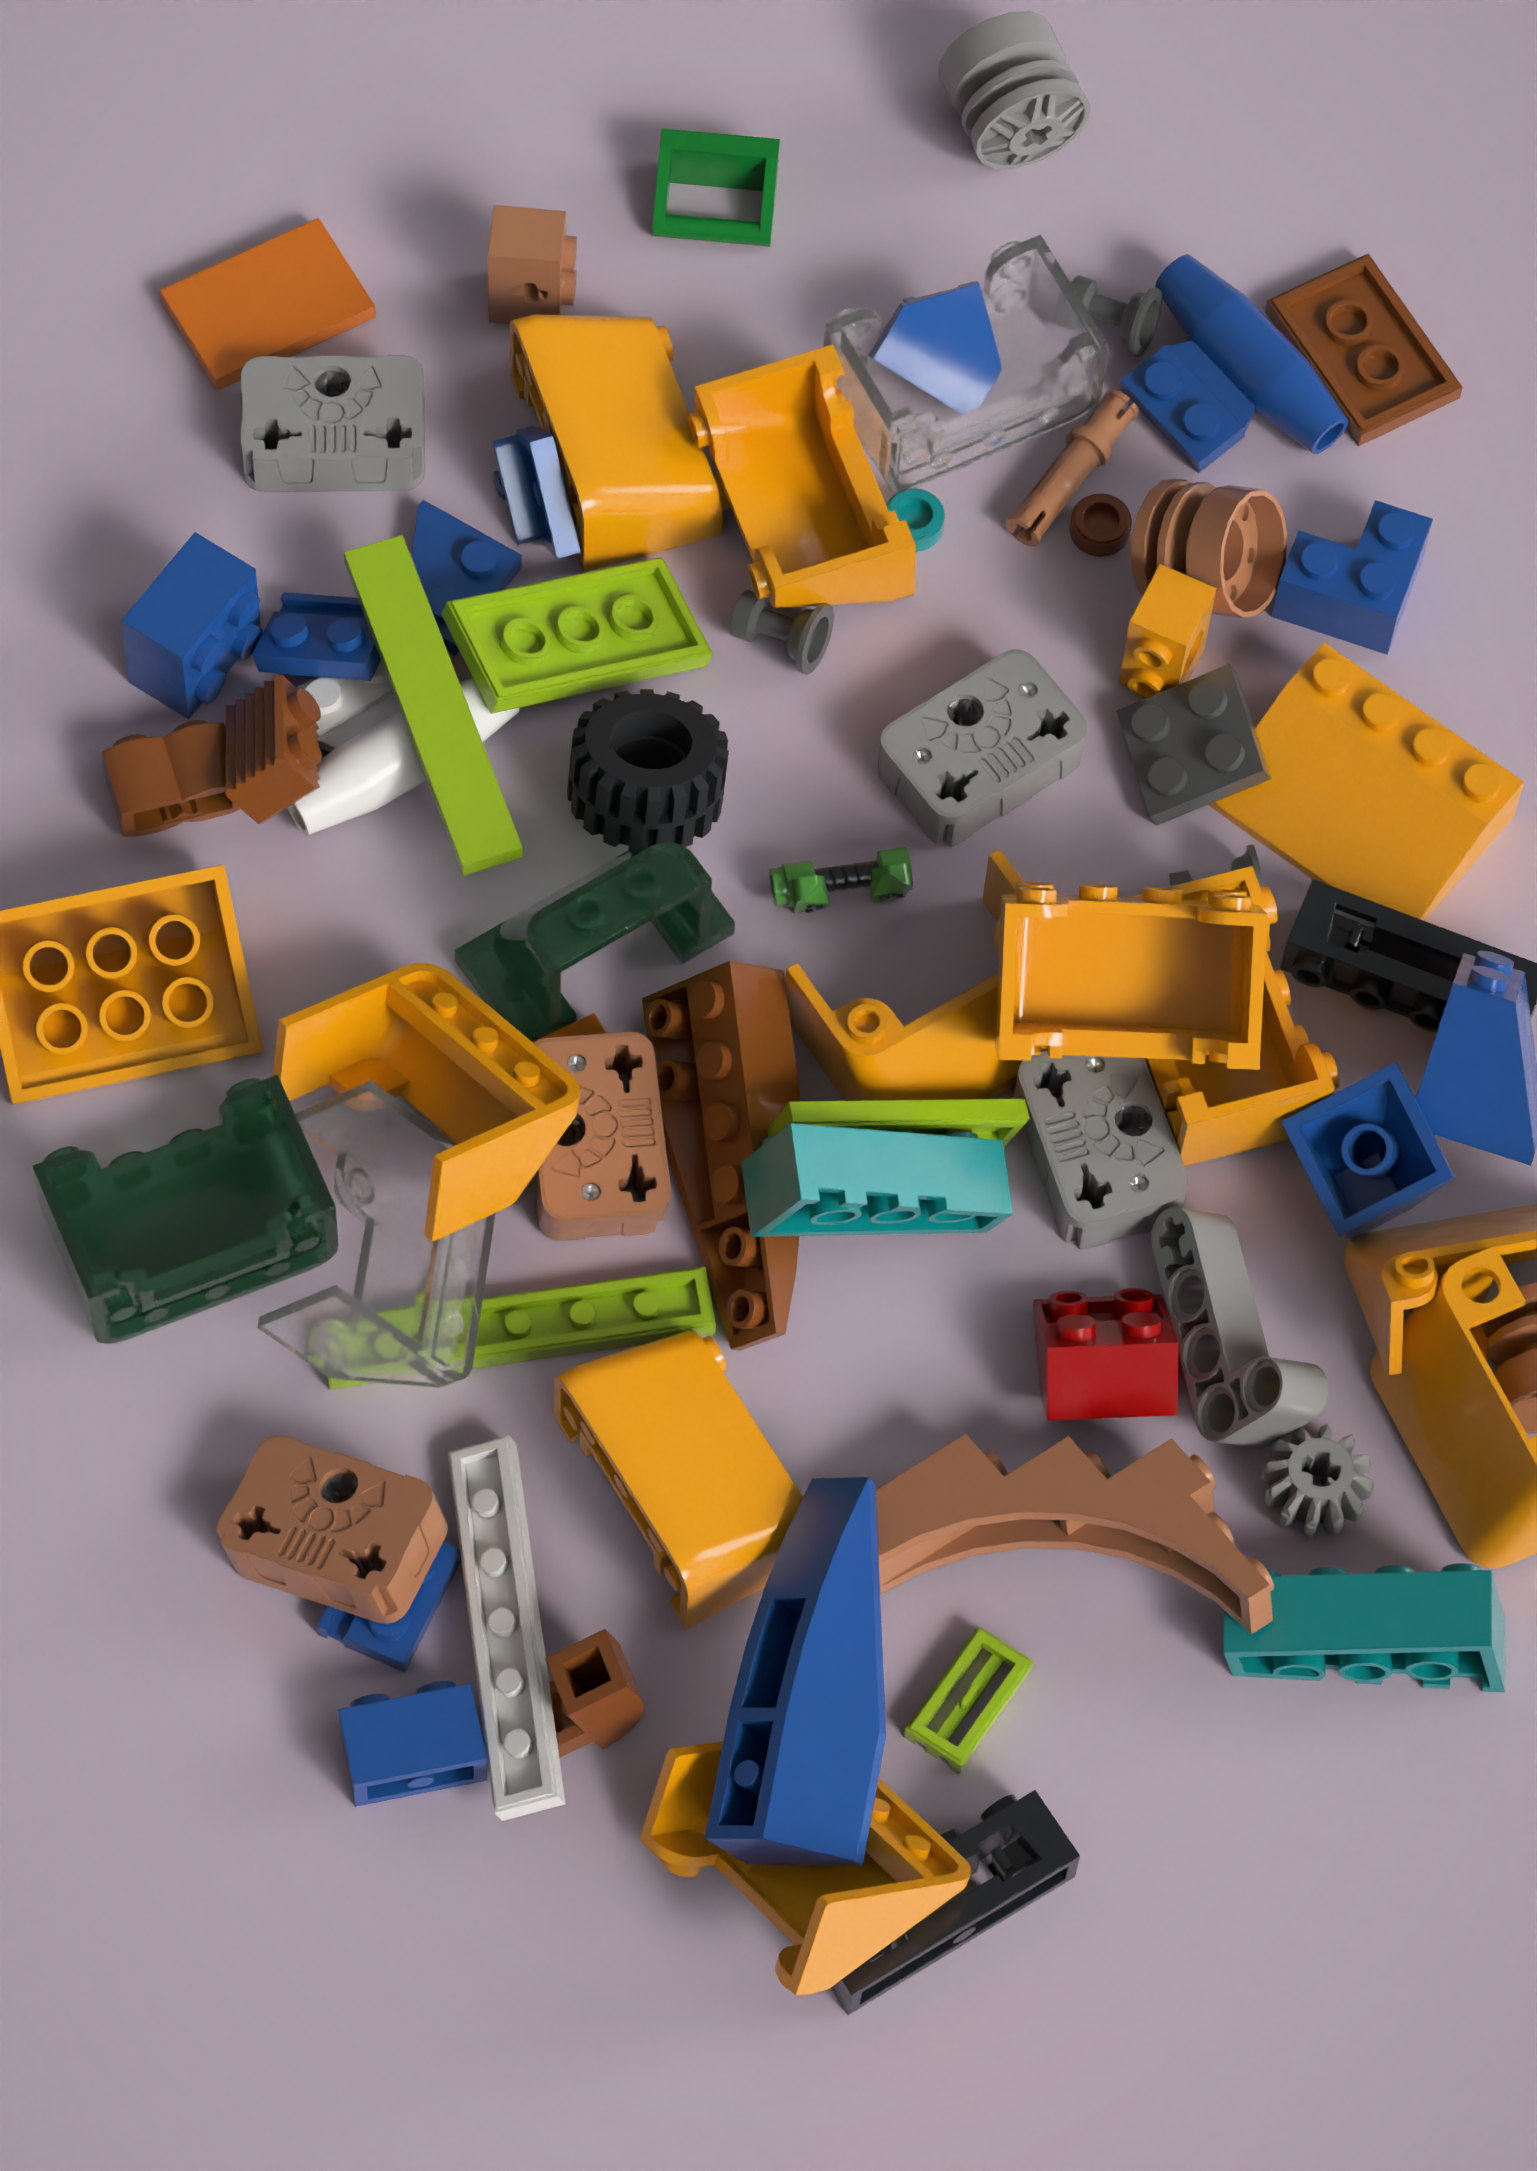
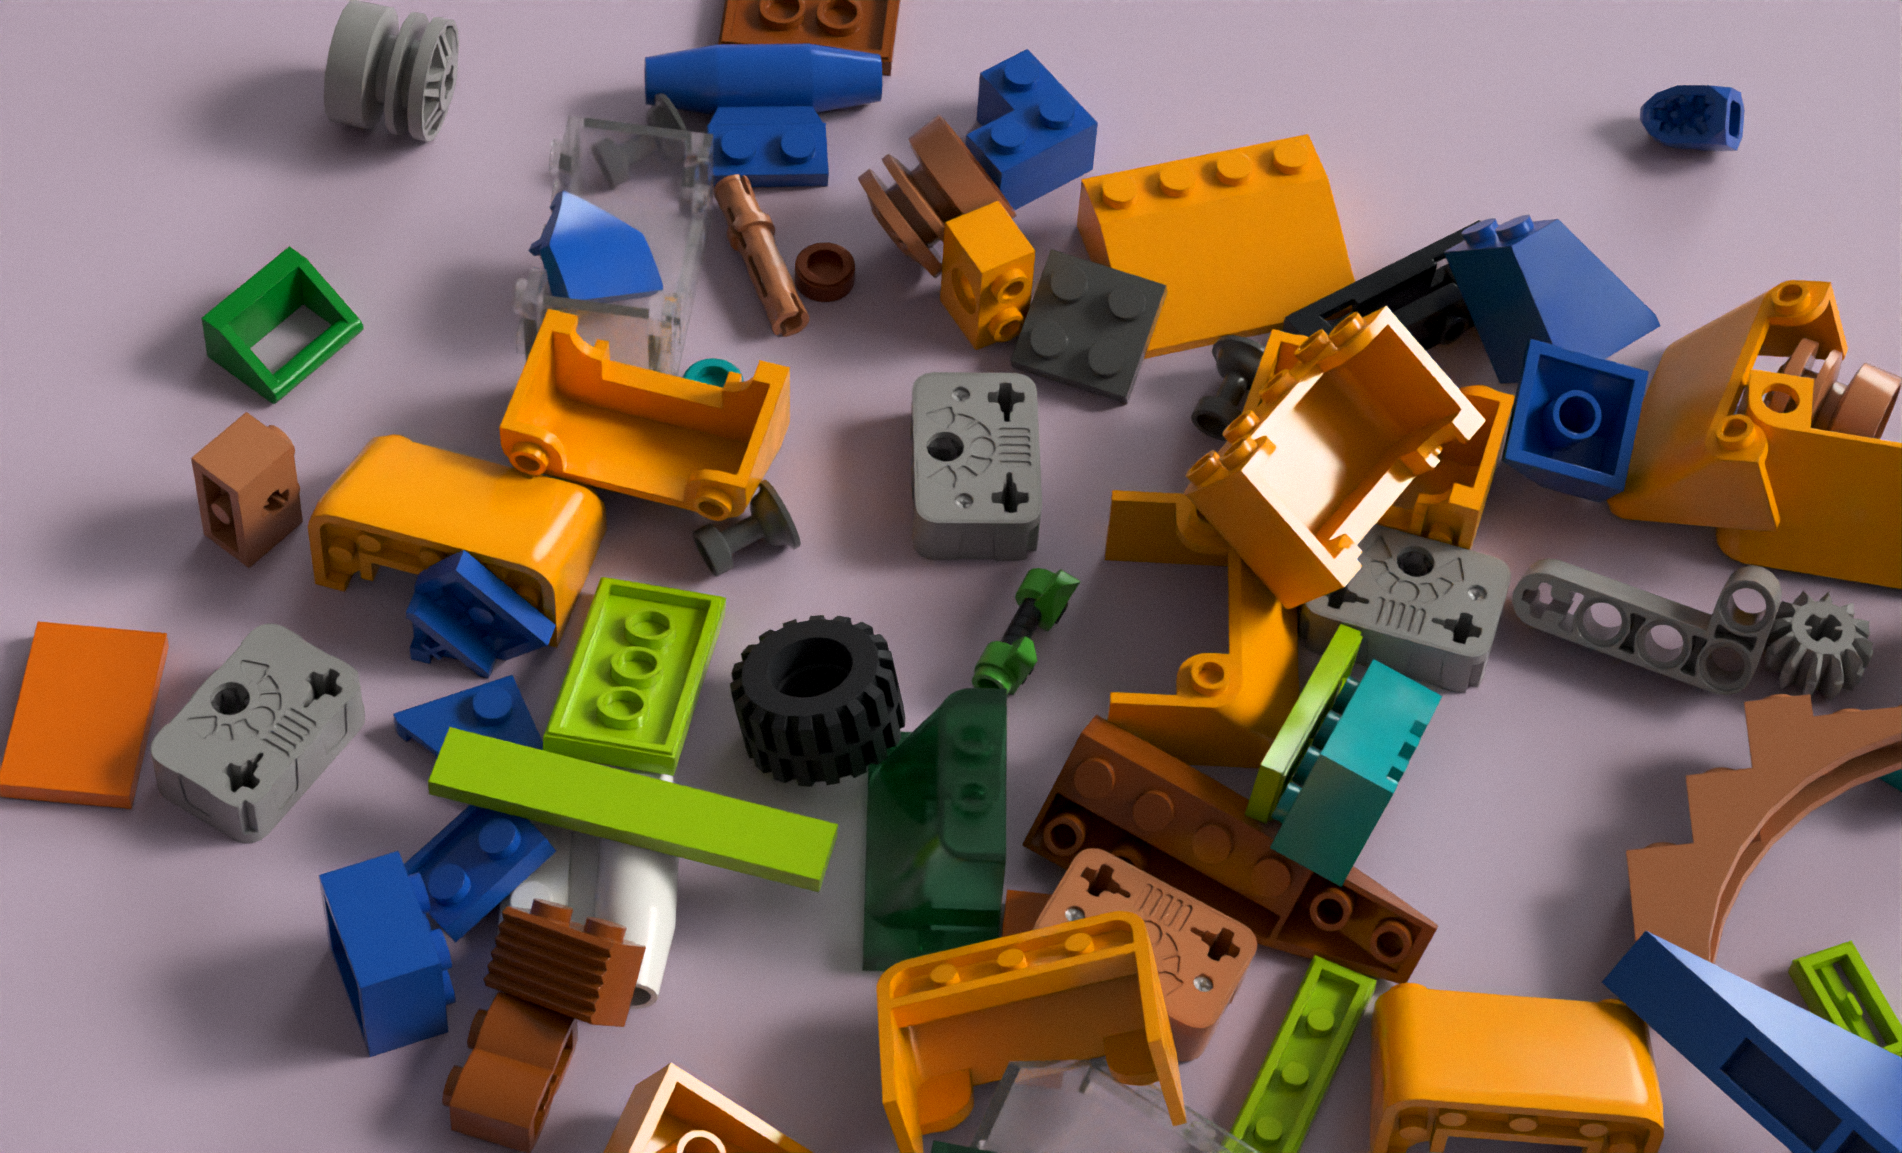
camera: 55 degrees left, 10 degrees down
red slope [1033,1288,1178,1421] -> none

